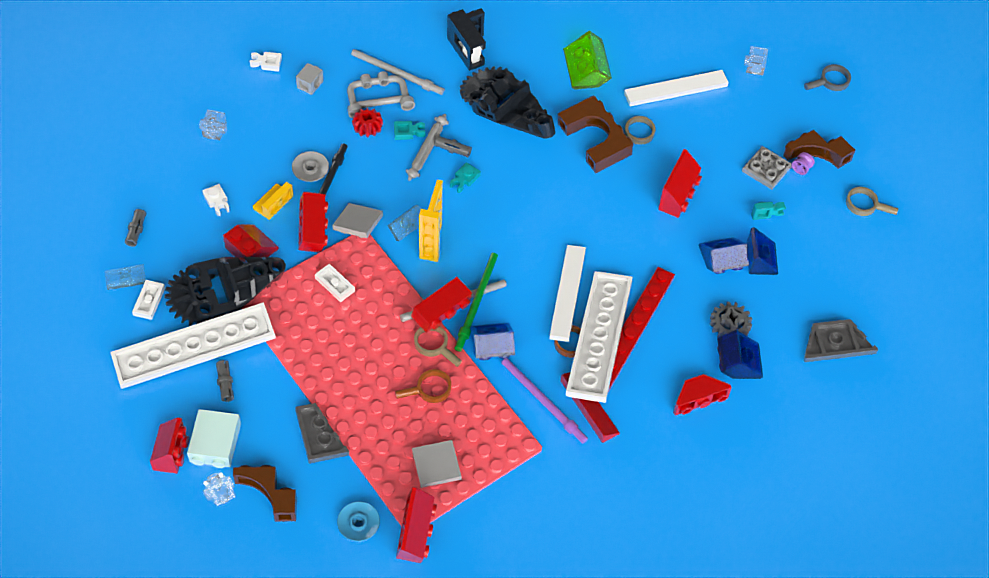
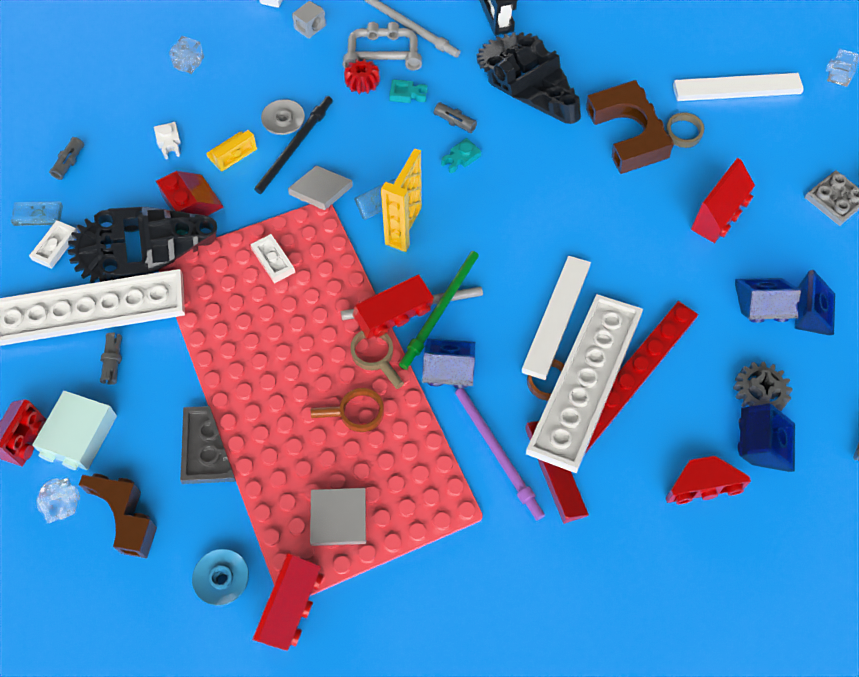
camera: 15 degrees right, 5 degrees up
red brick [298,192,328,253] -> none
light grey wheel [406,114,449,181] -> none
clear neon green slope [563,31,612,90] -> none
teal plate [751,202,786,220] -> none

